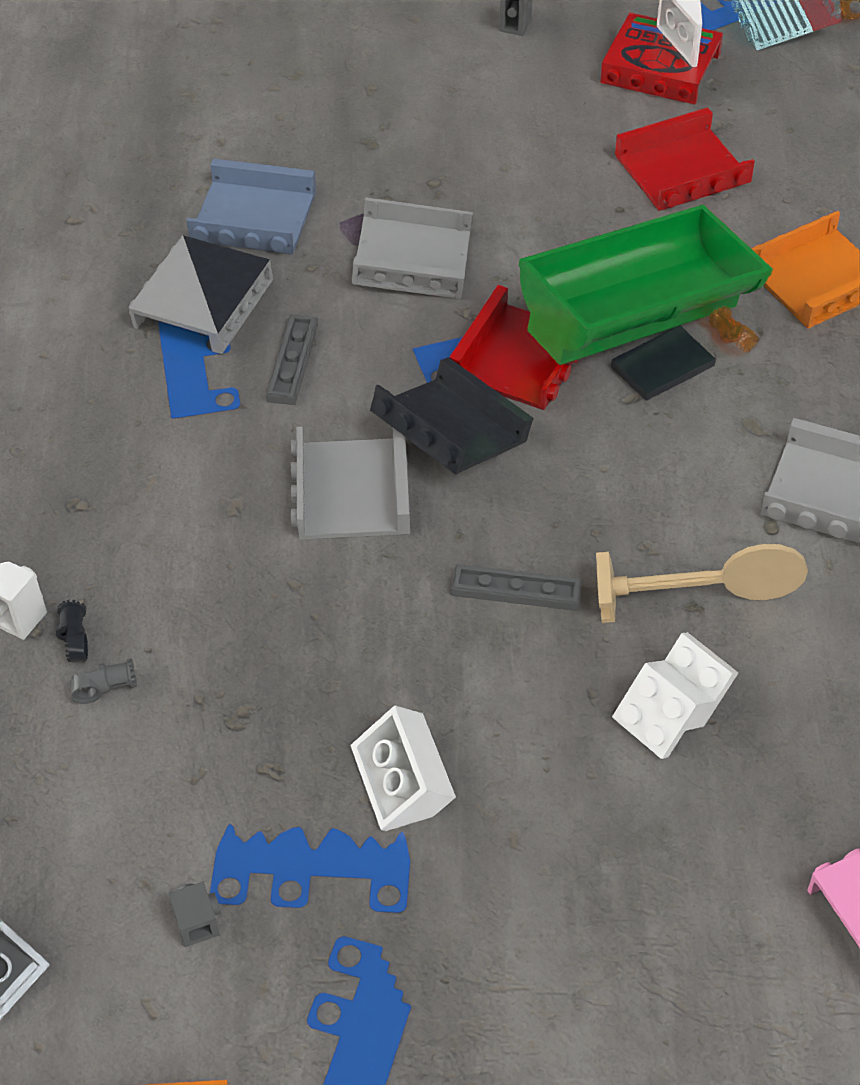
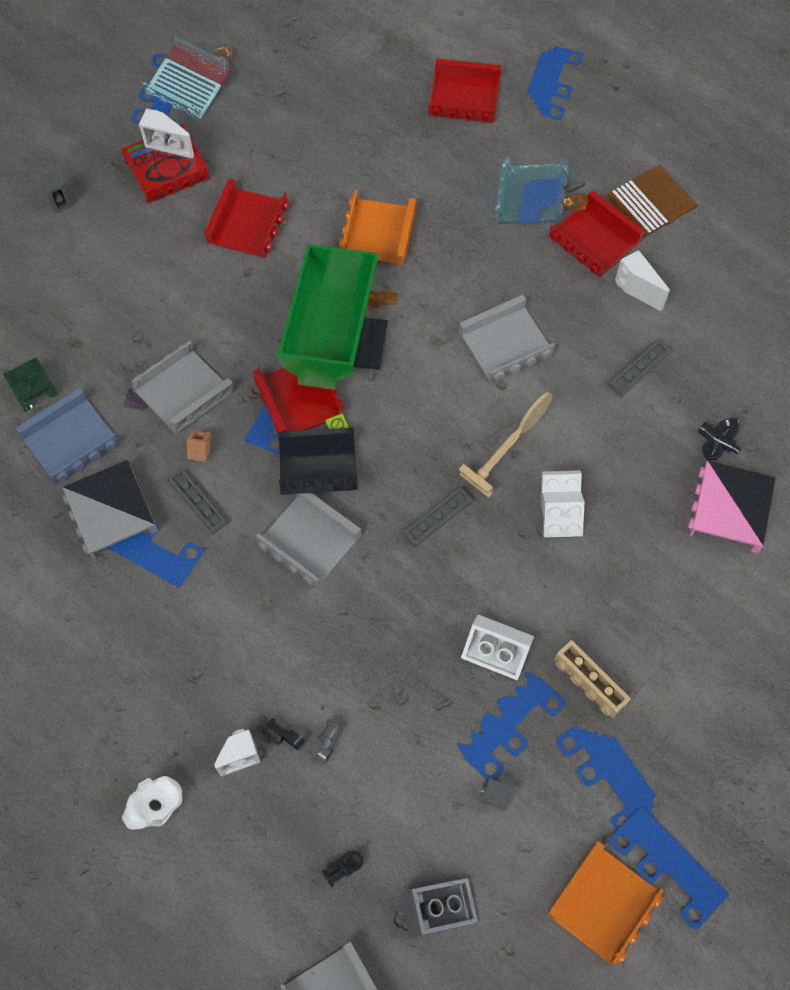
camera: 50 degrees left, 15 degrees up
none -> clear green panel [3,357,58,412]
none -> nougat brick [187,430,211,462]
none -> lime tile [325,414,349,429]
none -> tan brick [554,640,631,718]

